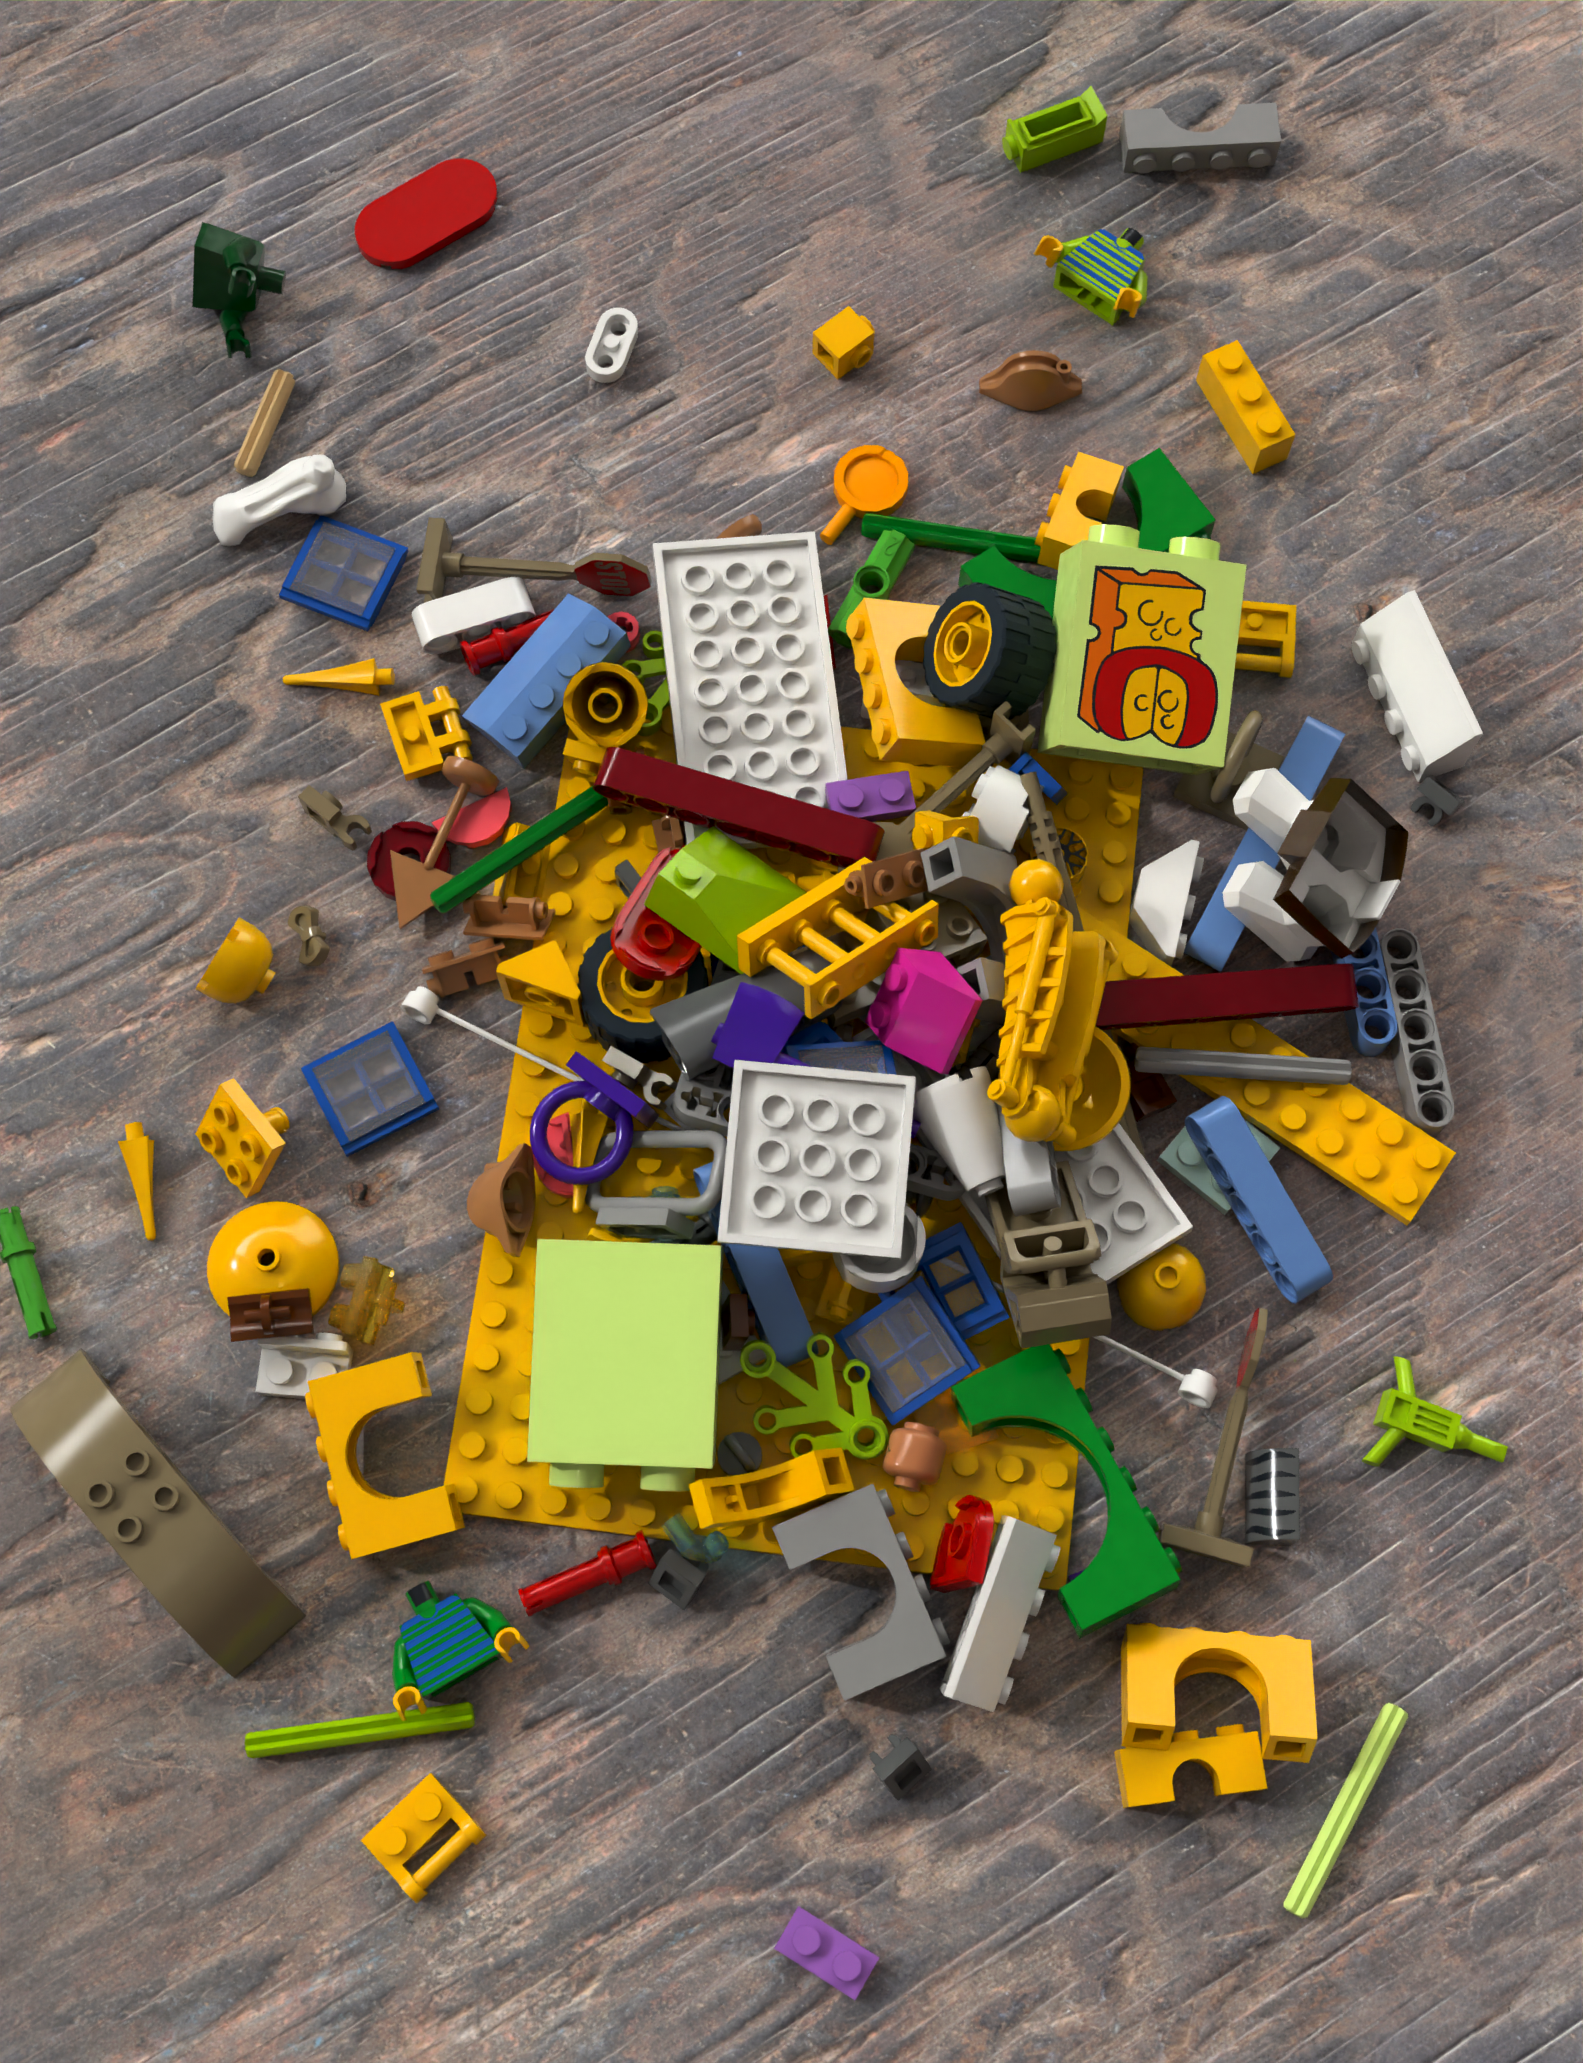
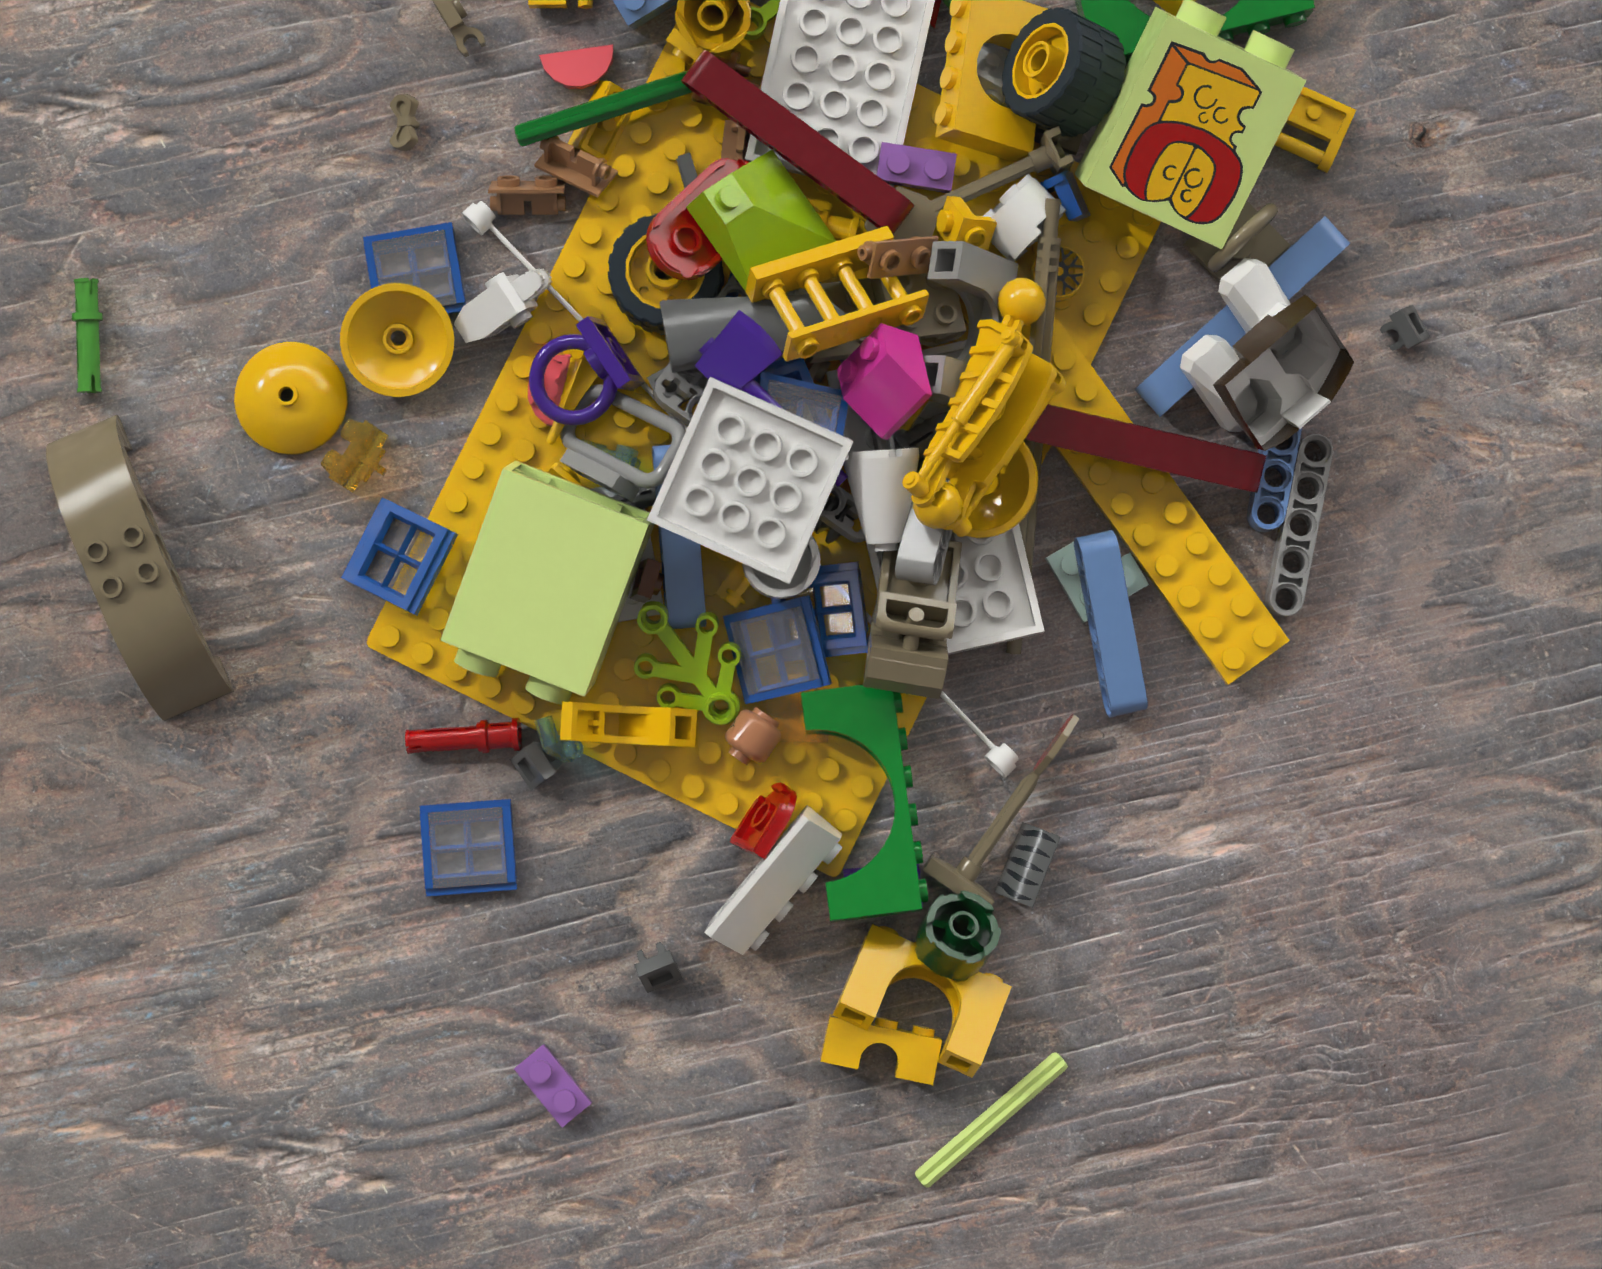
camera: 15 degrees right, 15 degrees up
yellow piece [118,1122,156,1241] -> none
yellow cylinder [195,917,276,1004] -> none
yellow plate [195,1078,289,1198] -> none
reddish brown hips [227,1288,314,1342] -> none
lime axle [245,1702,475,1758] -> none
white bracket [256,1333,354,1399] -> none
yellow arch [305,1352,465,1559] -> none
yellow plate [361,1773,487,1903] -> none
dark red tile [367,821,451,901] -> none
medium nougat piece [390,756,499,930] -> none
torso [392,1581,529,1721] -> none
medium nougat hat [467,1143,536,1257] -> none
yellow slope [496,939,585,1027] -> none
dark tan plate [602,1046,678,1110] -> none
dark grey tile [717,1432,762,1476] -> none
light grey arch [772,1484,950,1701] -> none
yellow cylinder [1117,1243,1206,1331] -> none
reddish brown plate [1124,1042,1177,1122] -> none
white slope [1129,840,1204,966] -> none
light grey axle [1134,1046,1352,1085] -> none
white slope [1352,590,1483,782] -> none
lime piece [1362,1356,1508,1467] -> none
none -> yellow dish [340,283,454,397]
none -> blue piece [341,497,458,616]
none -> clear piece [420,799,517,897]
none -> white hinge [454,268,552,343]
none -> dark green brick [915,891,1001,982]

